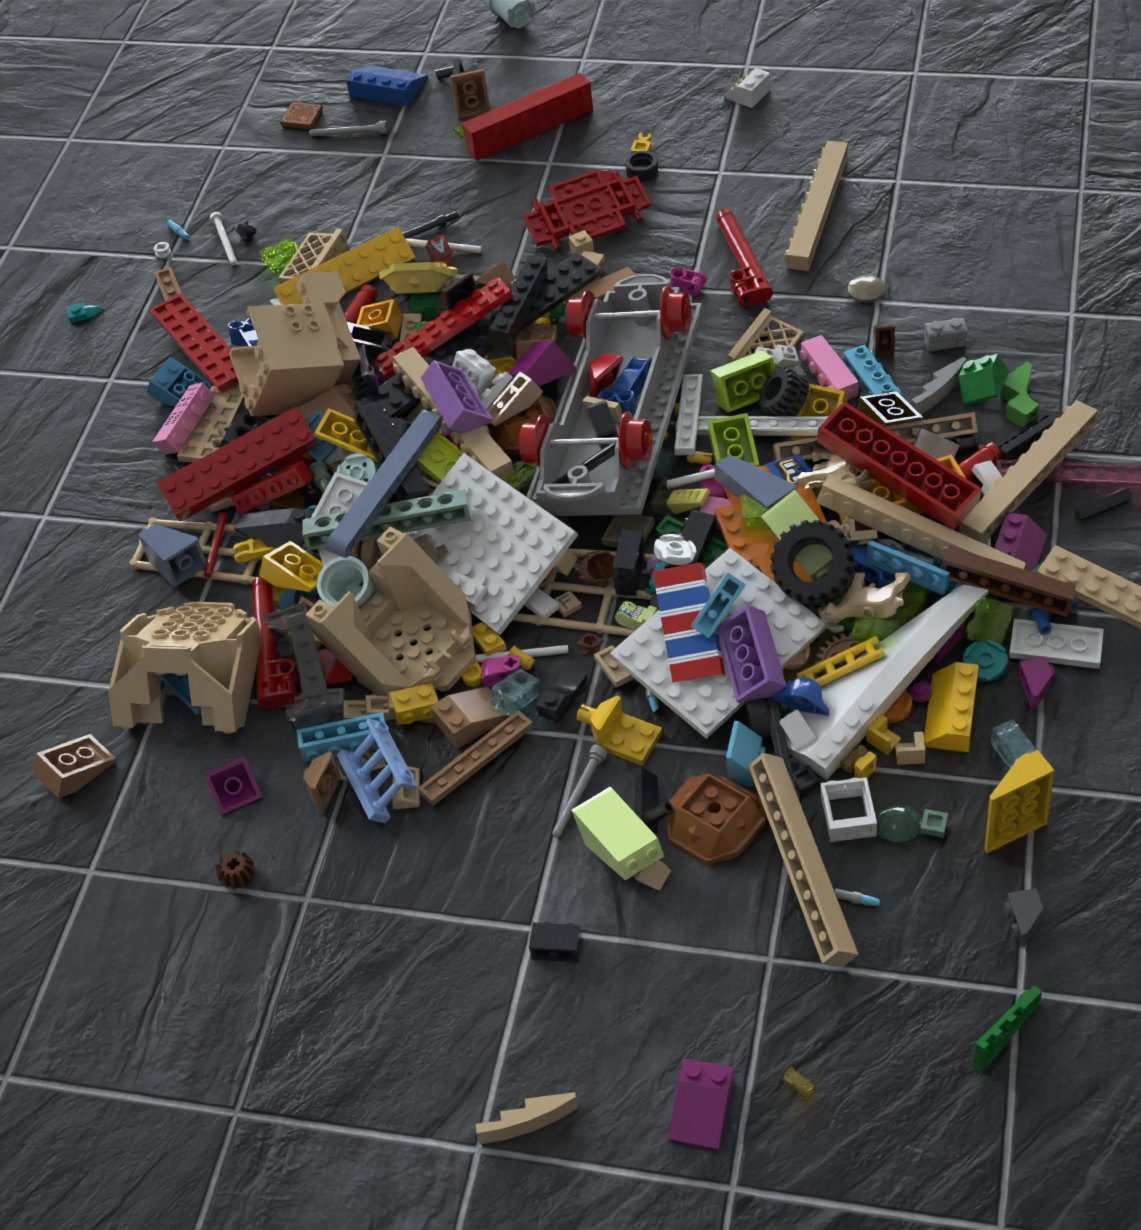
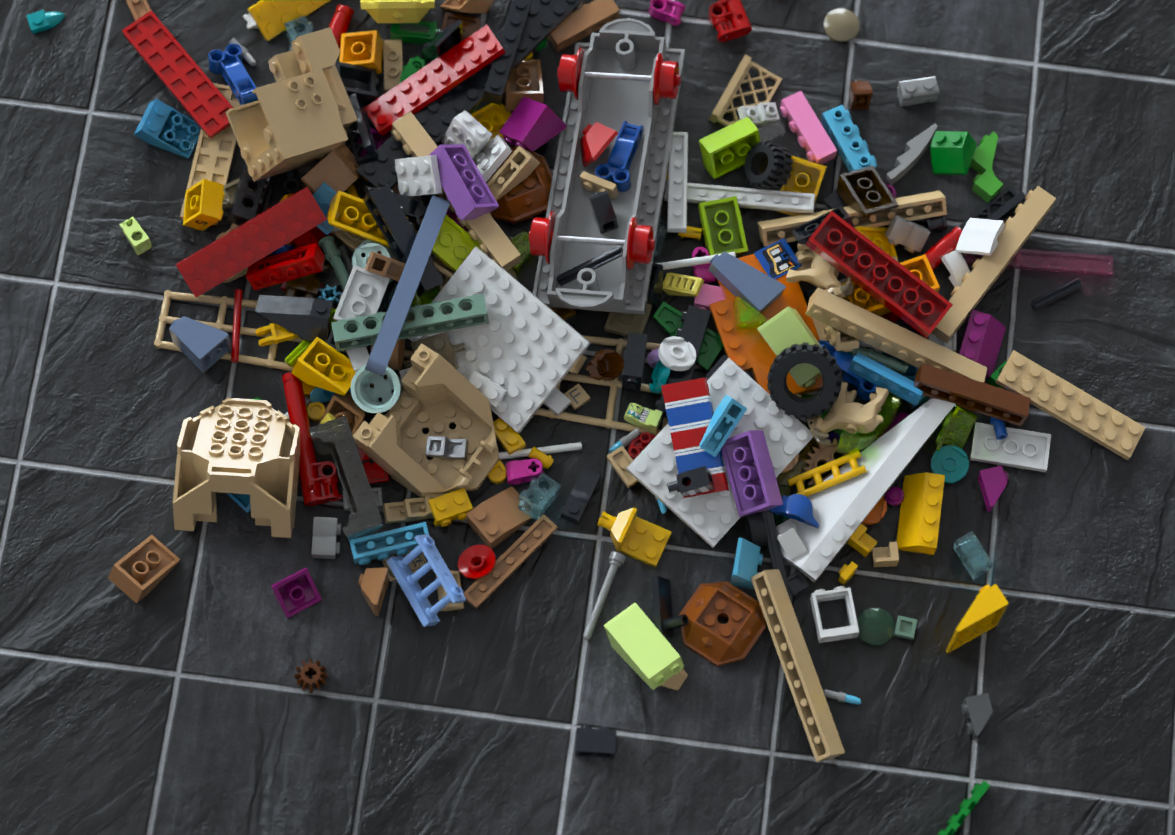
camera: 15 degrees left, 20 degrees up
bright pink brick [153,383,215,455] -> none
reddish brown plate [576,633,604,656] -> none
clear yellow pin [840,745,868,773] -> none
none -> yellowish green leg [119,217,152,255]
none -> yellow brick [183,179,225,231]
none -> light grey brick [312,517,341,559]
none -> medium nougat brick [365,251,405,282]
none -> white plate [395,155,442,196]
none -> flat silver slope [425,436,469,460]
none -> red dish [458,545,496,579]
none -> light grey piece [608,428,641,453]
none -> black torso [667,466,715,497]
none -> white slope [956,218,1005,256]

